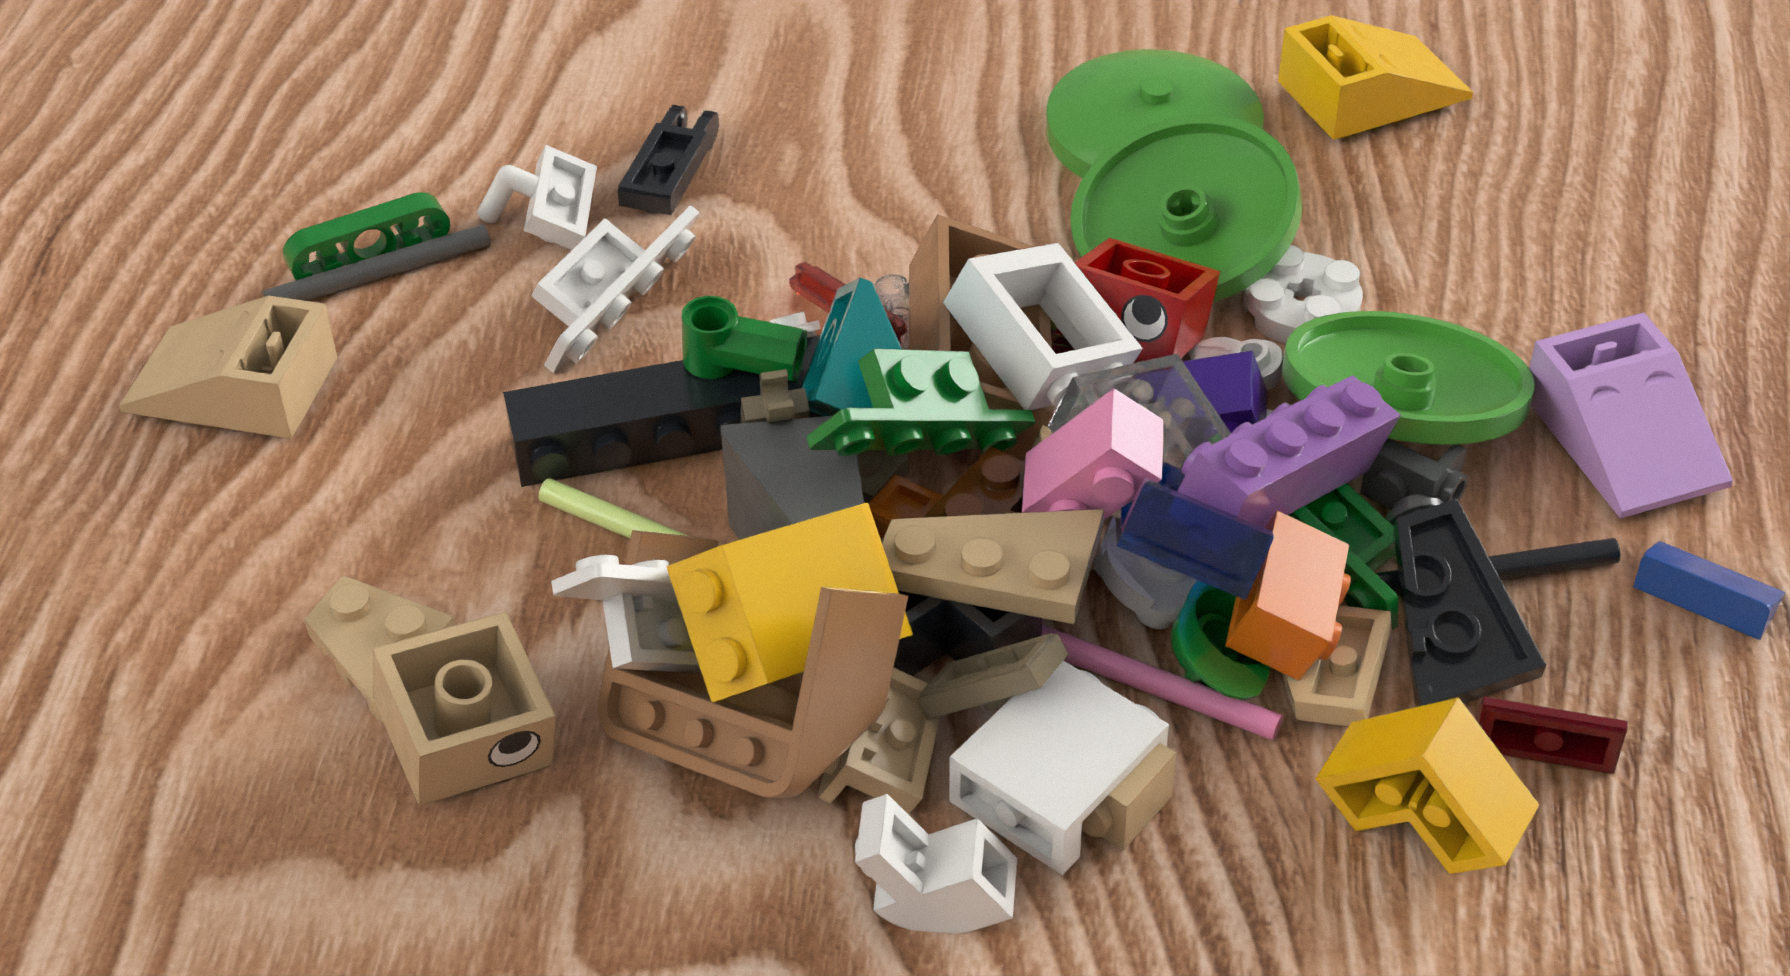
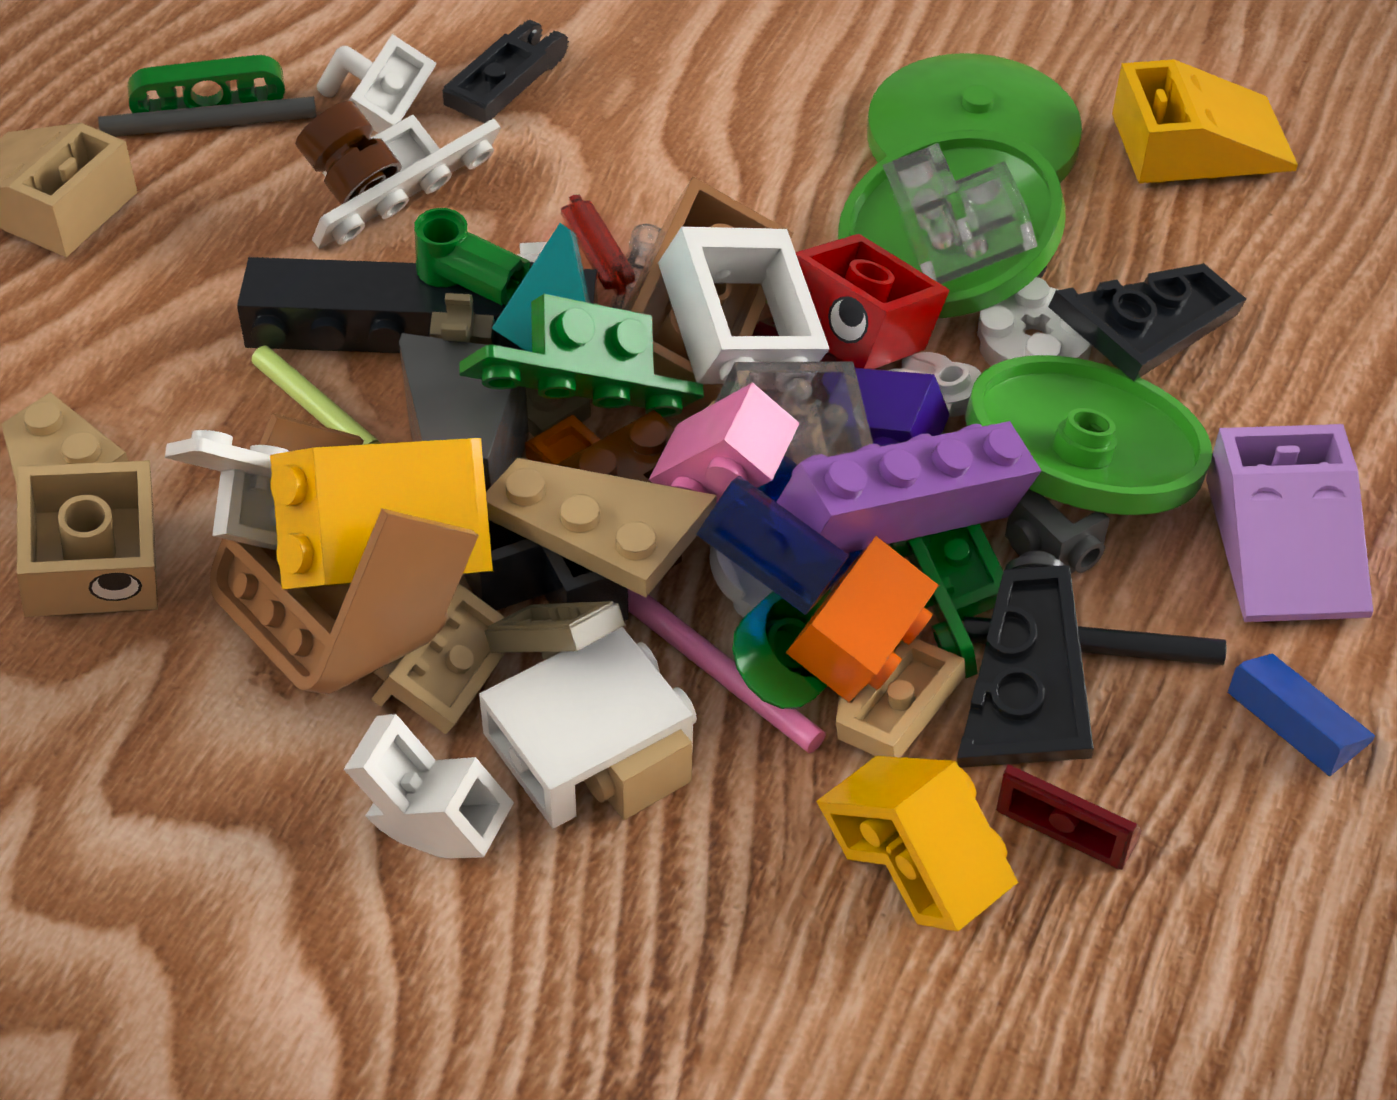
camera: 15 degrees right, 5 degrees up
none -> reddish brown wheel [295,101,402,205]
none -> clear brick [883,143,1037,284]
none -> black wing [1048,263,1246,381]

